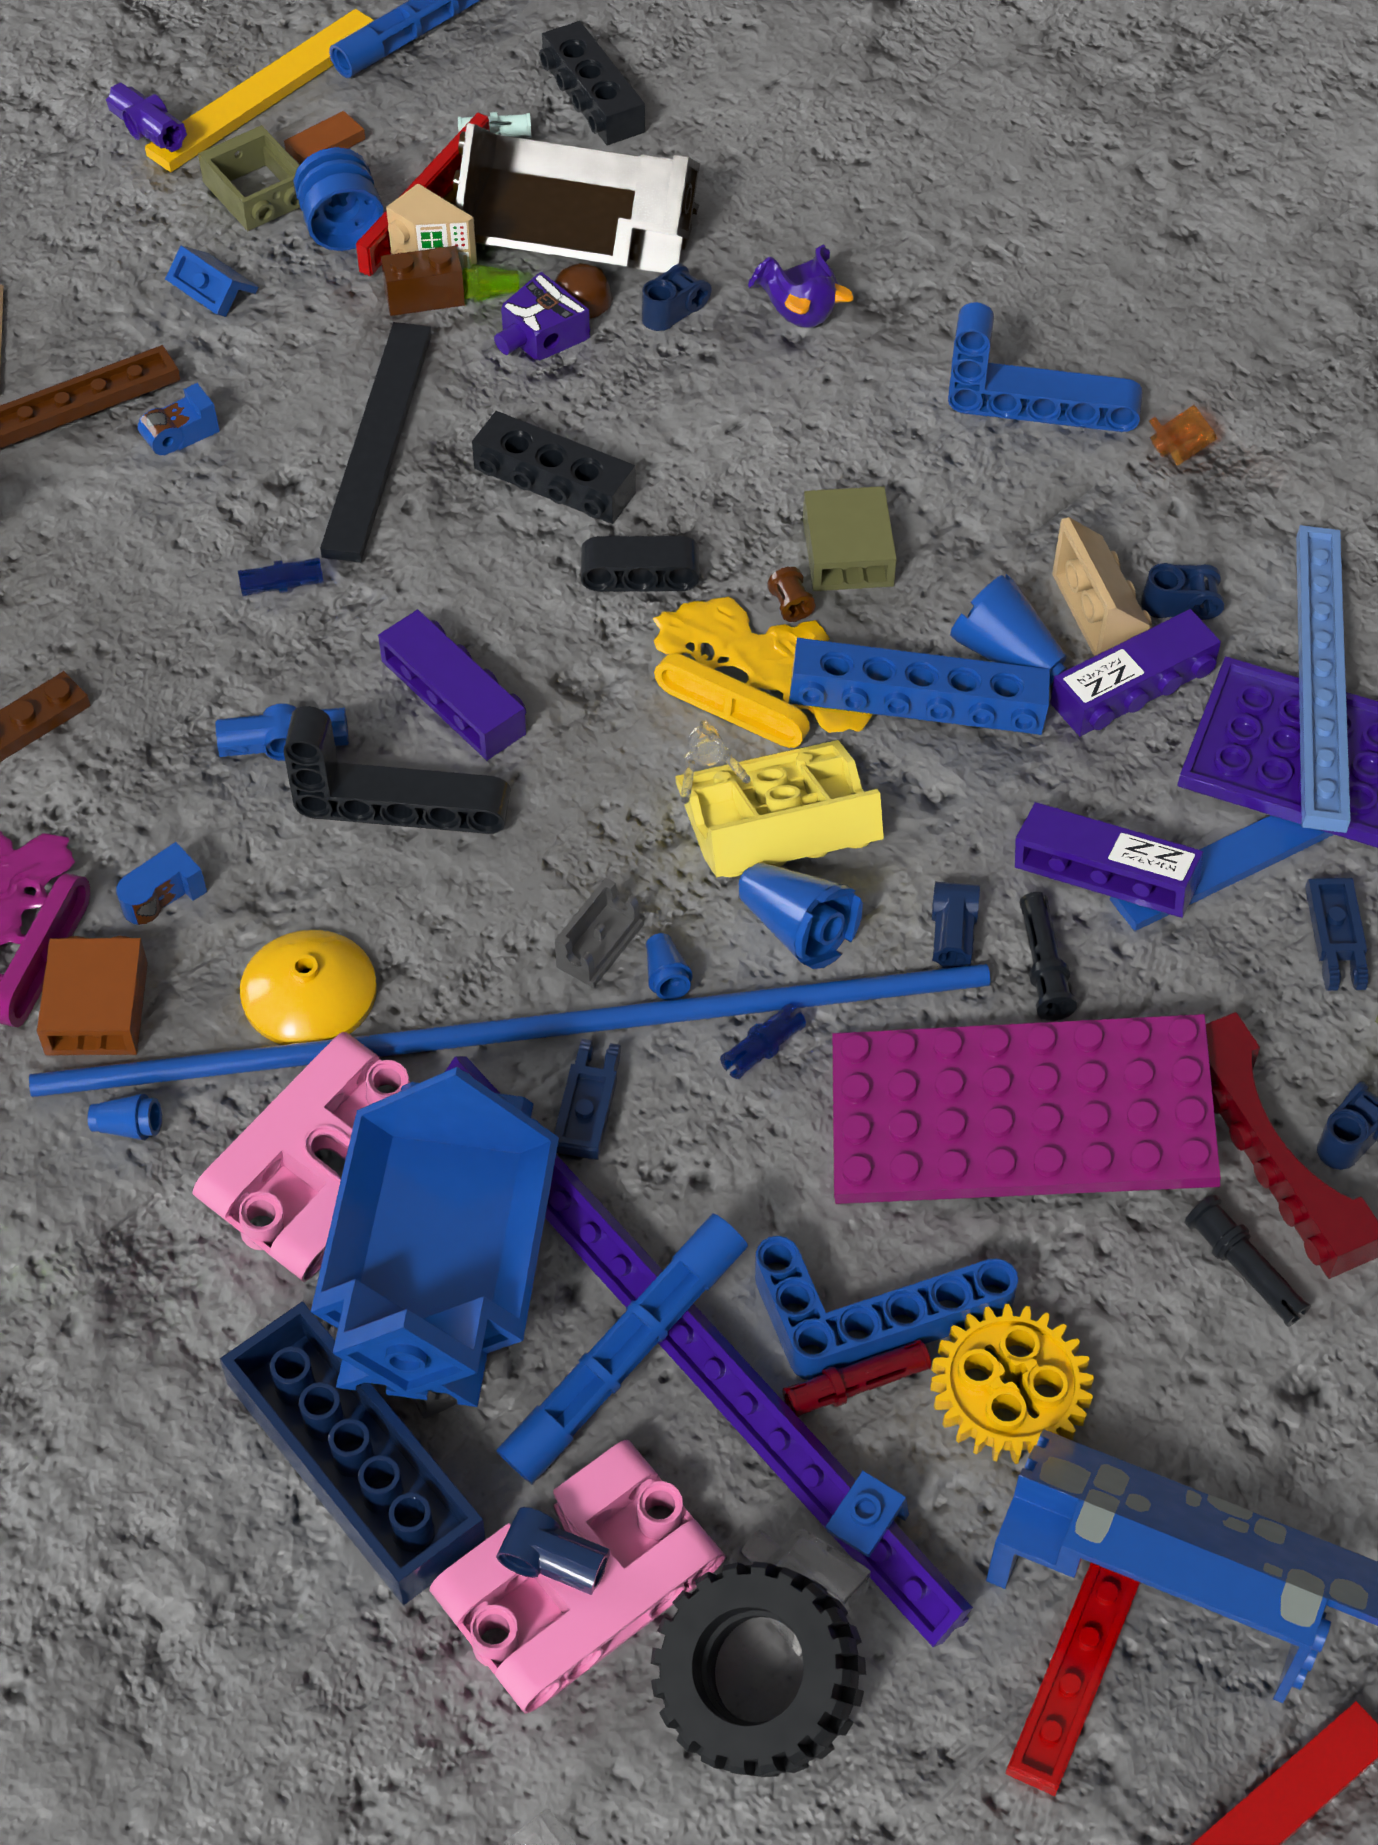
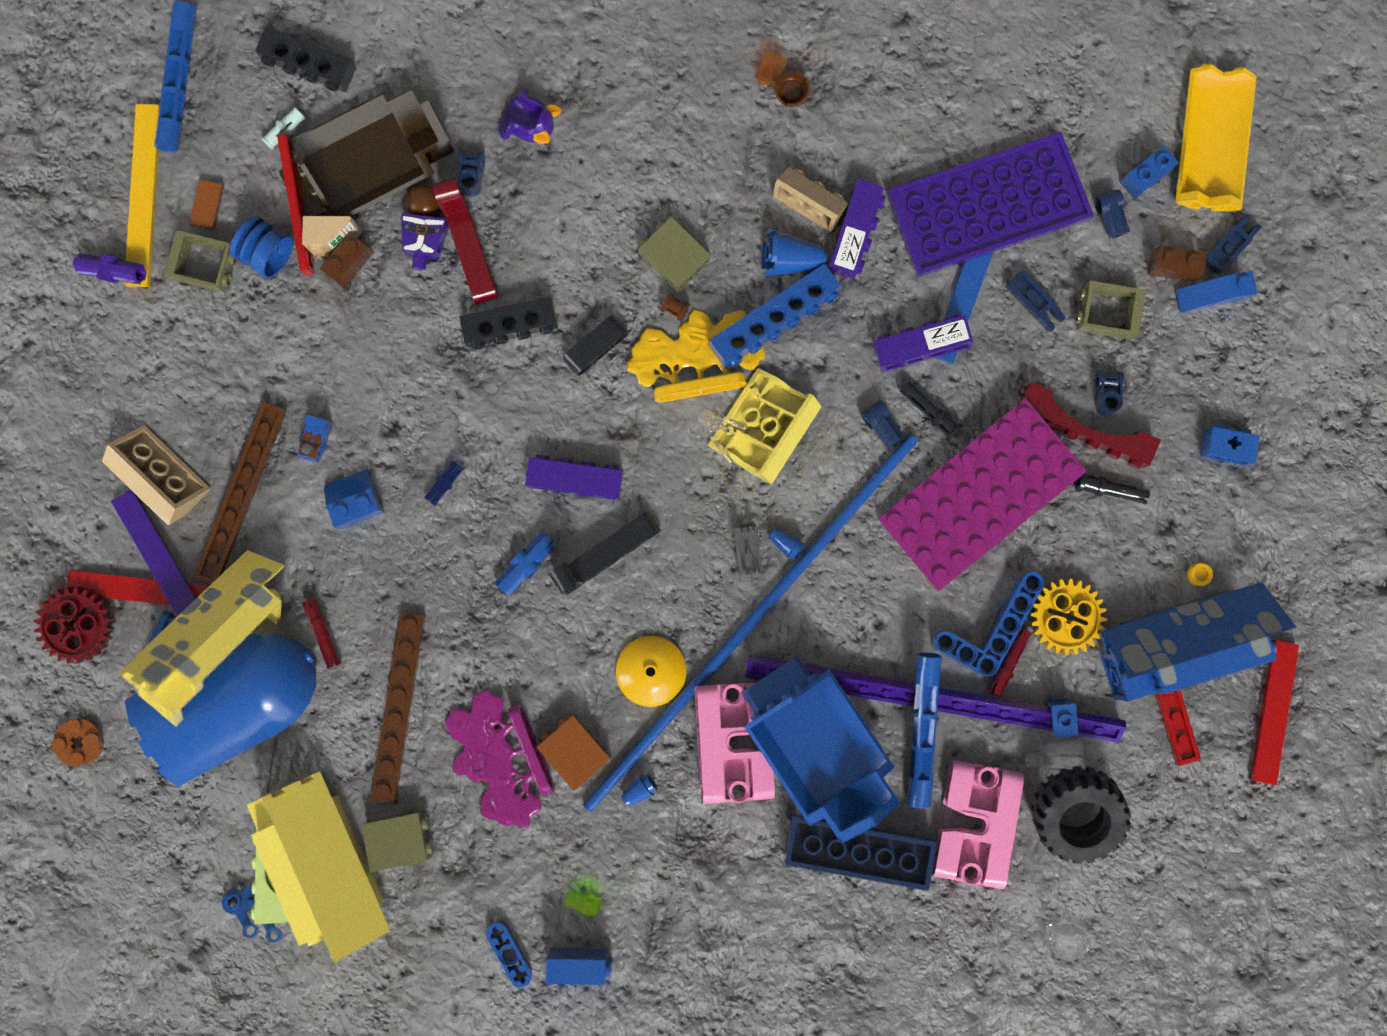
camera: 40 degrees left, 30 degrees up
blue leg [116,842,207,925] -> none
blue panel [165,245,259,317] -> none
black tile [320,322,432,563] -> none
clear neon green cone [462,264,519,303] -> none
dark blue piece [496,1507,610,1595] -> none
dark blue hinge [554,1039,621,1160] -> none
clear blue pin [720,1004,806,1079] -> none
blue cone [739,863,863,969] -> none
blue beam [948,302,1143,432] -> none
dark blue piece [1141,563,1224,620] -> none
medium blue plate [1296,525,1350,833] -> none
none -> blue slope [324,469,385,529]
none -> dark red beam [432,177,498,305]
none -> reddish brown hair [775,71,810,108]
none -> yellow tile [1187,563,1213,586]

